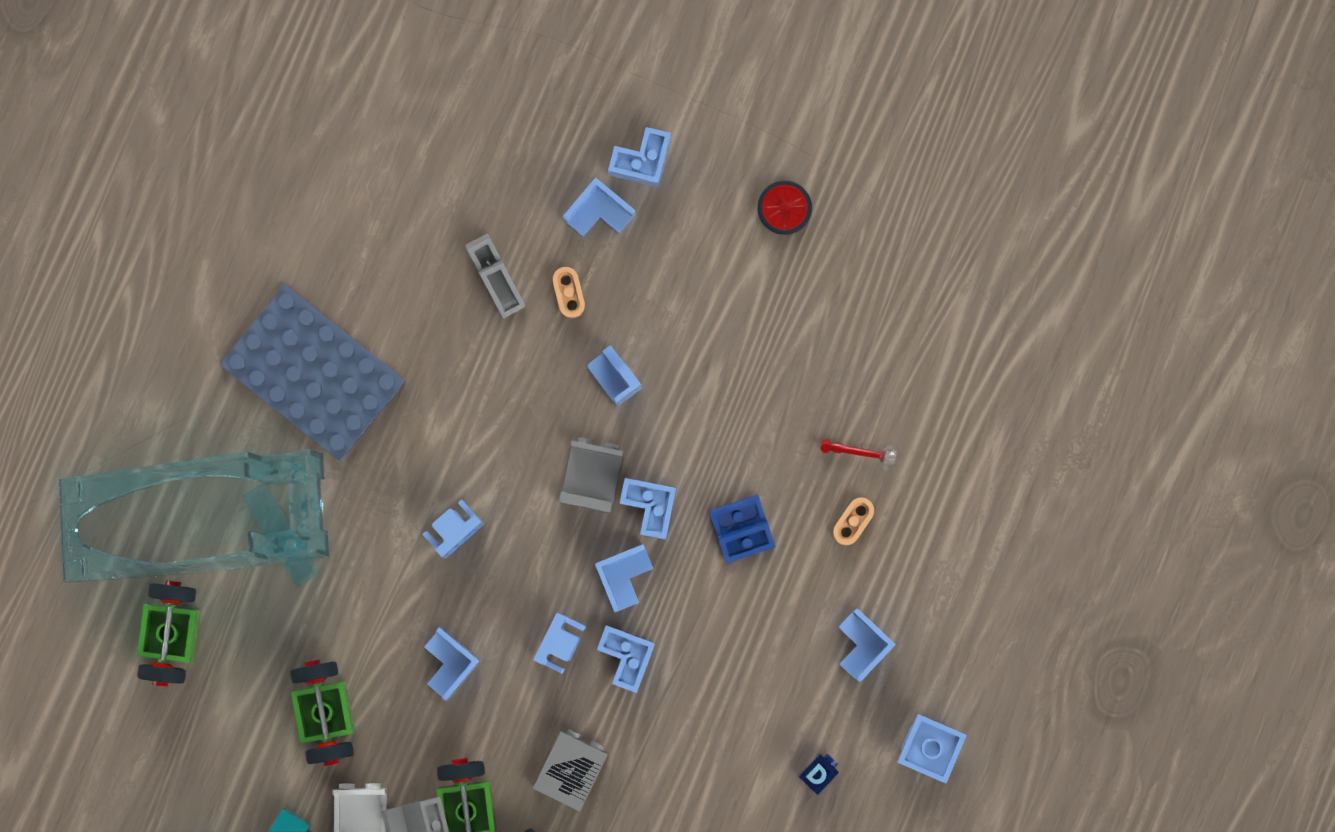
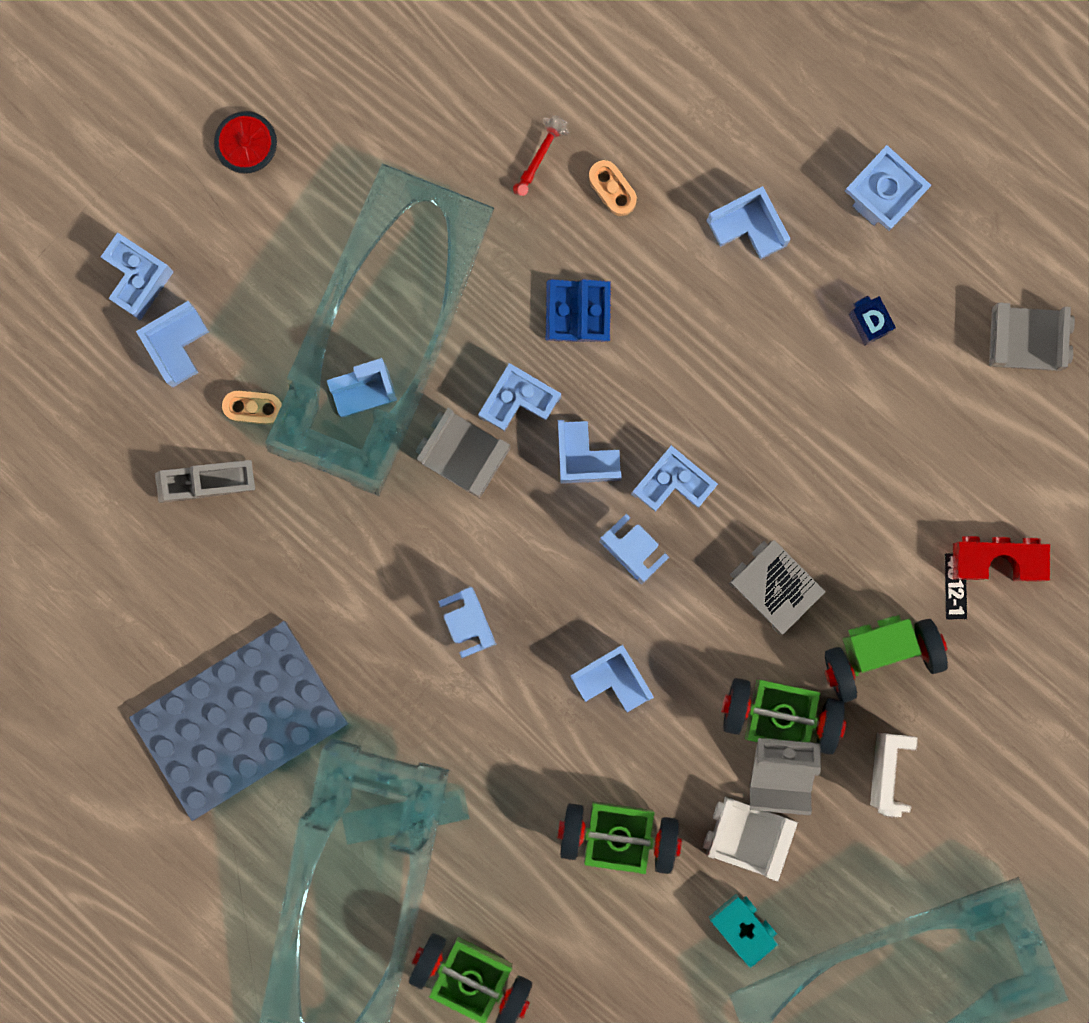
camera: 75 degrees left, 0 degrees up
none -> clear light blue windscreen [265,163,494,496]

